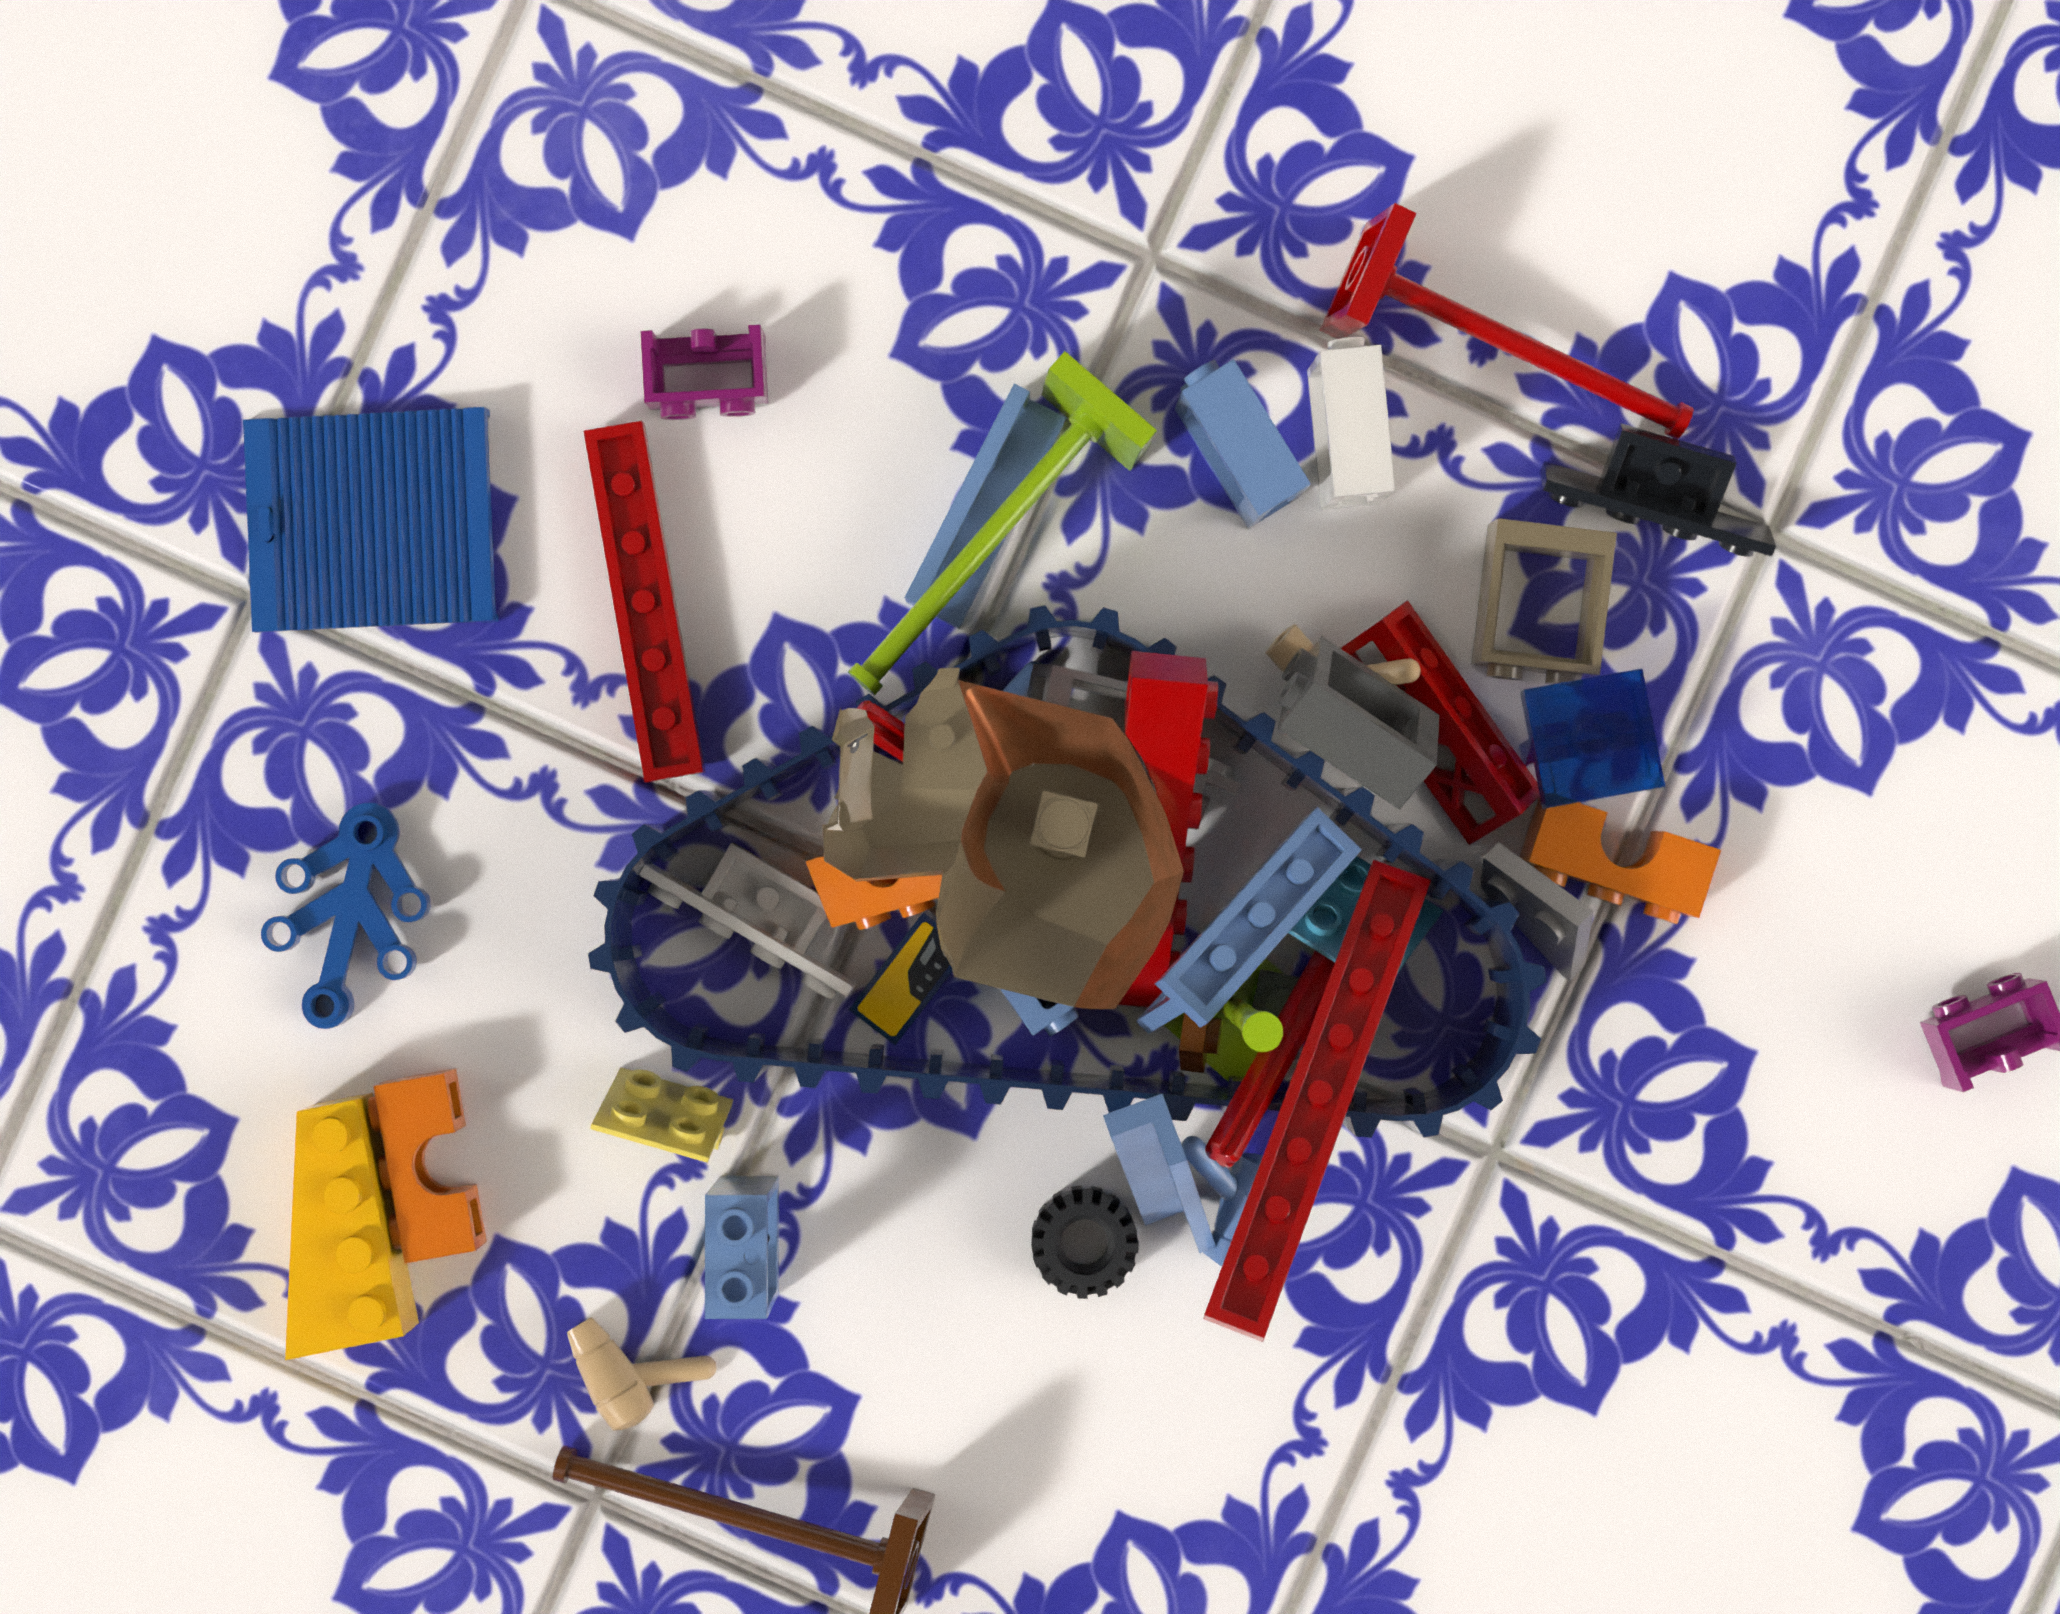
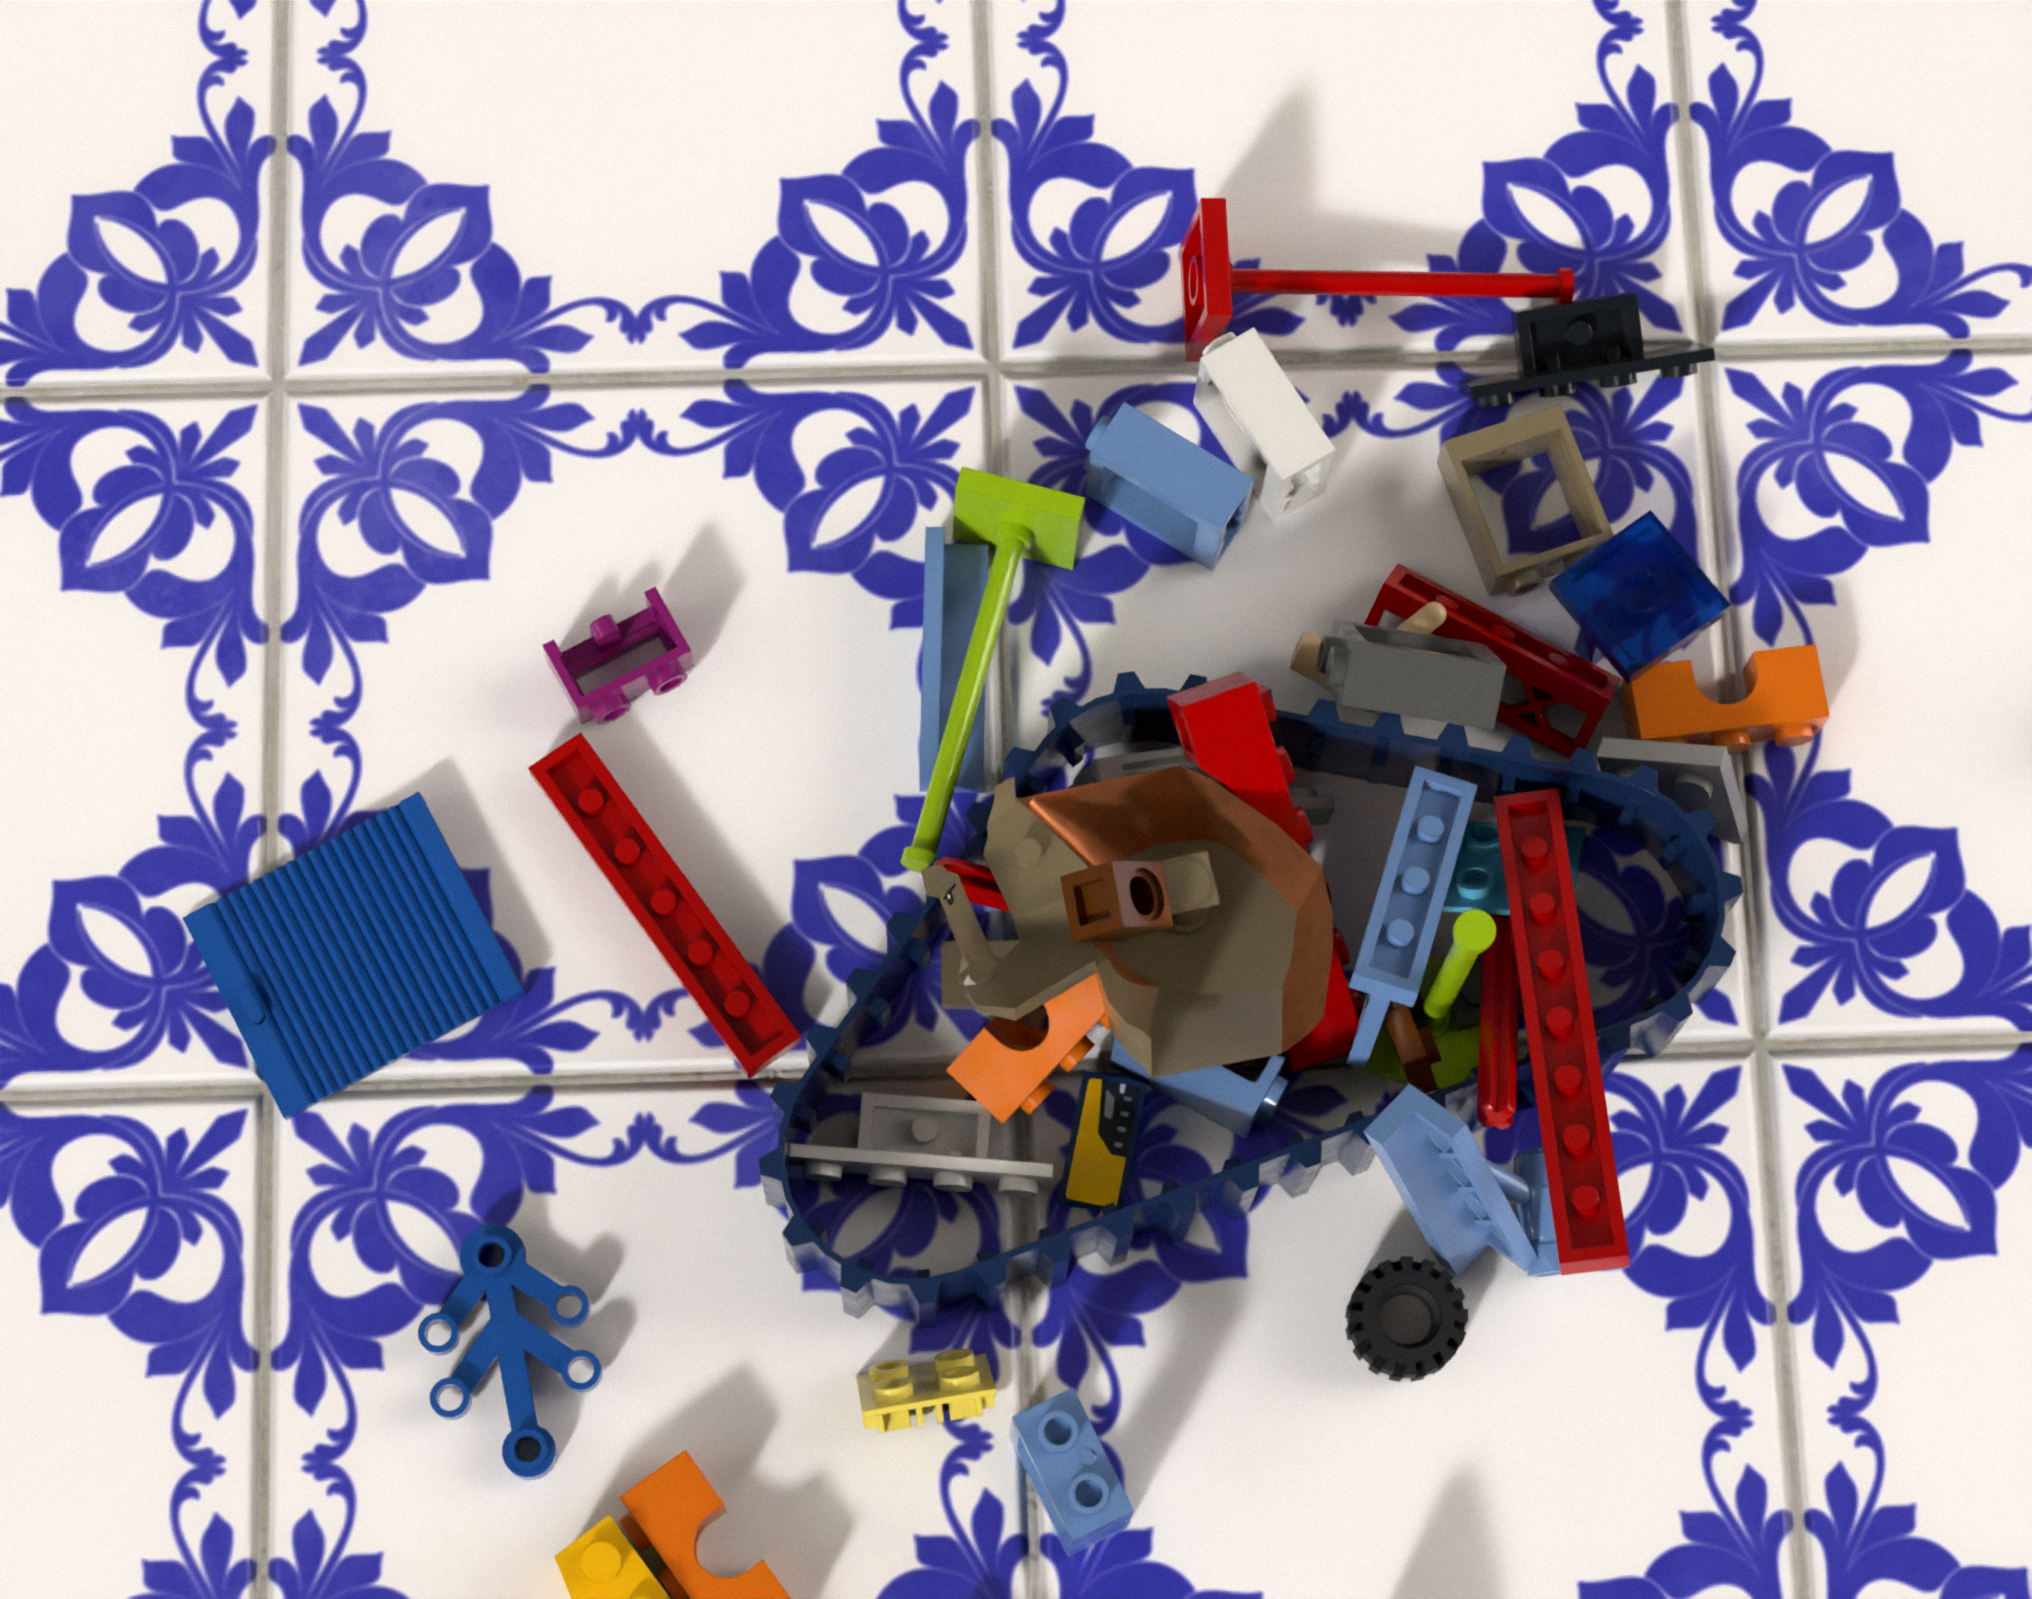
camera: 25 degrees left, 15 degrees down
none -> reddish brown brick [1060,861,1174,942]

